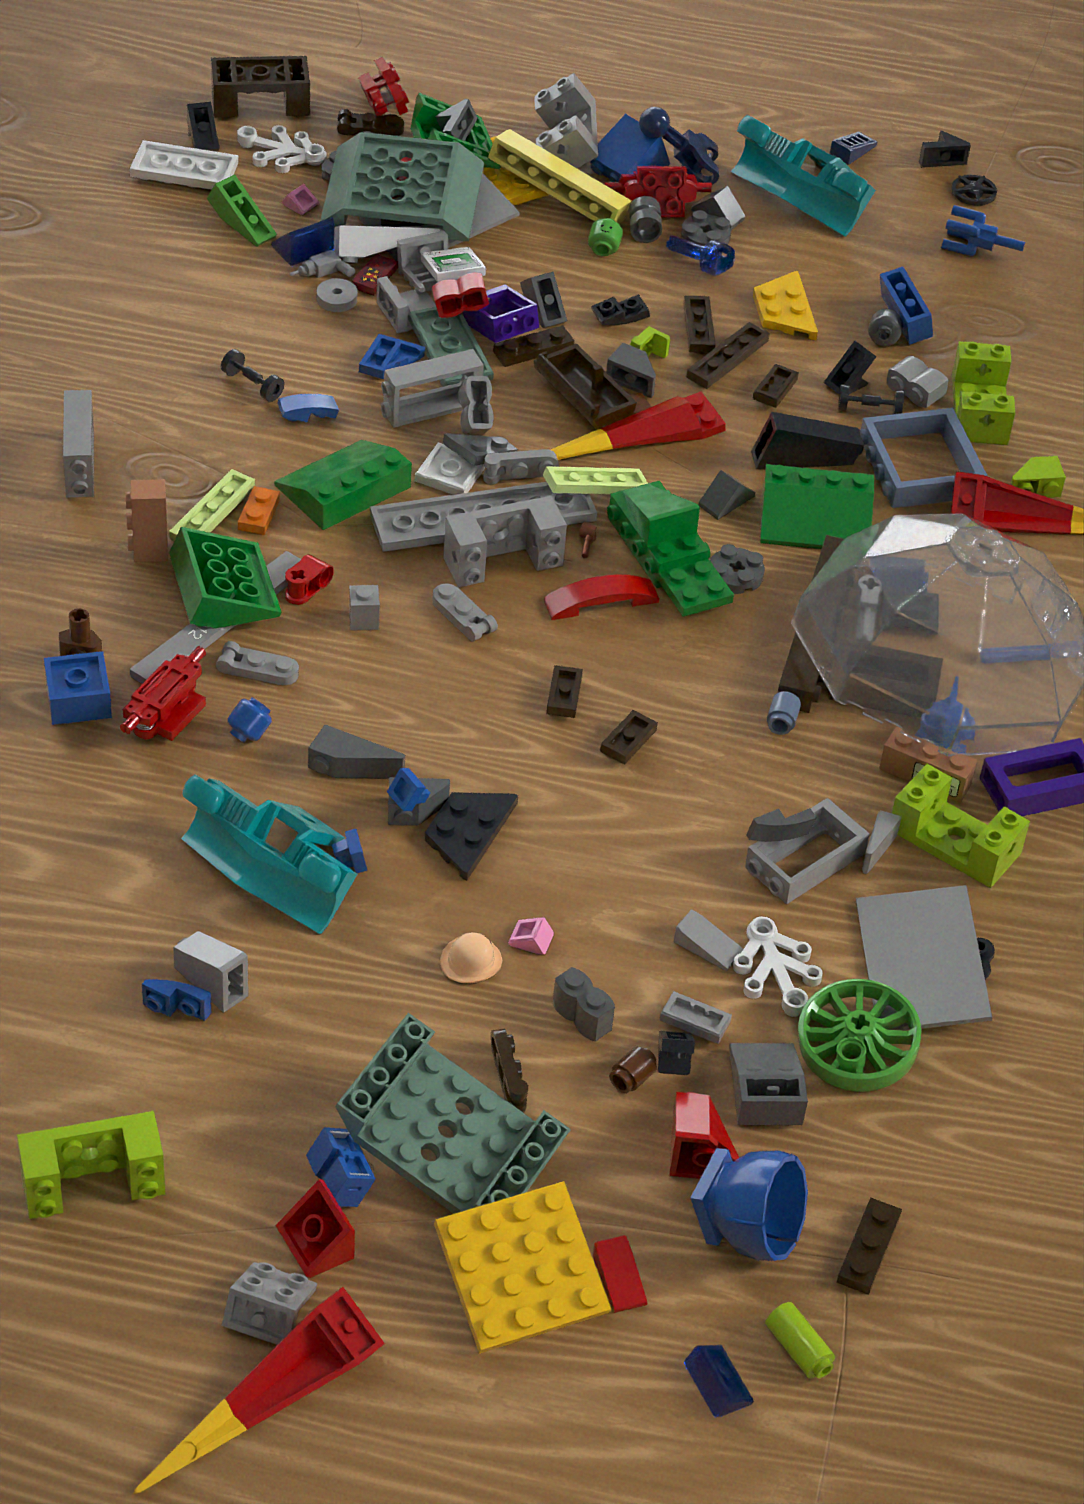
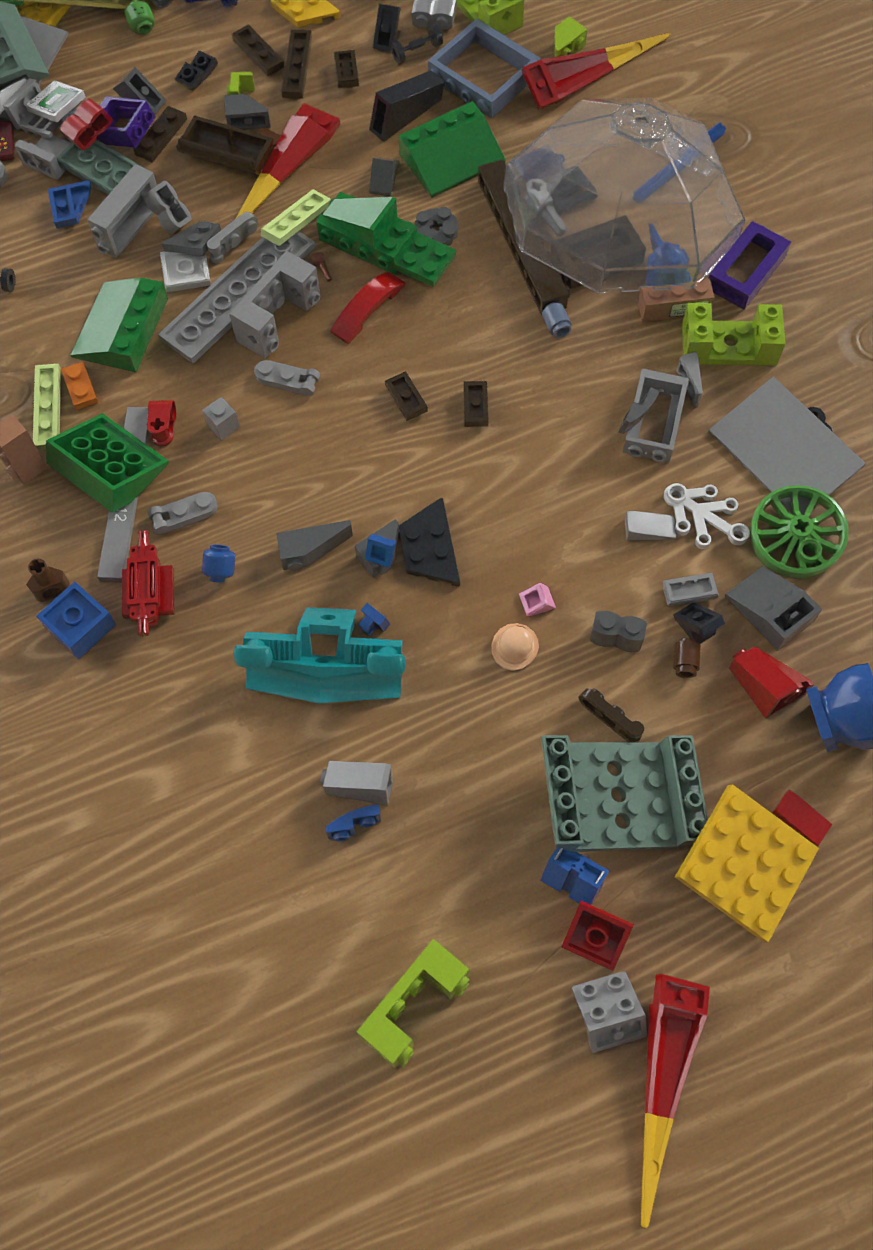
camera: 30 degrees left, 20 degrees up
slope [277,394,339,422] -> none

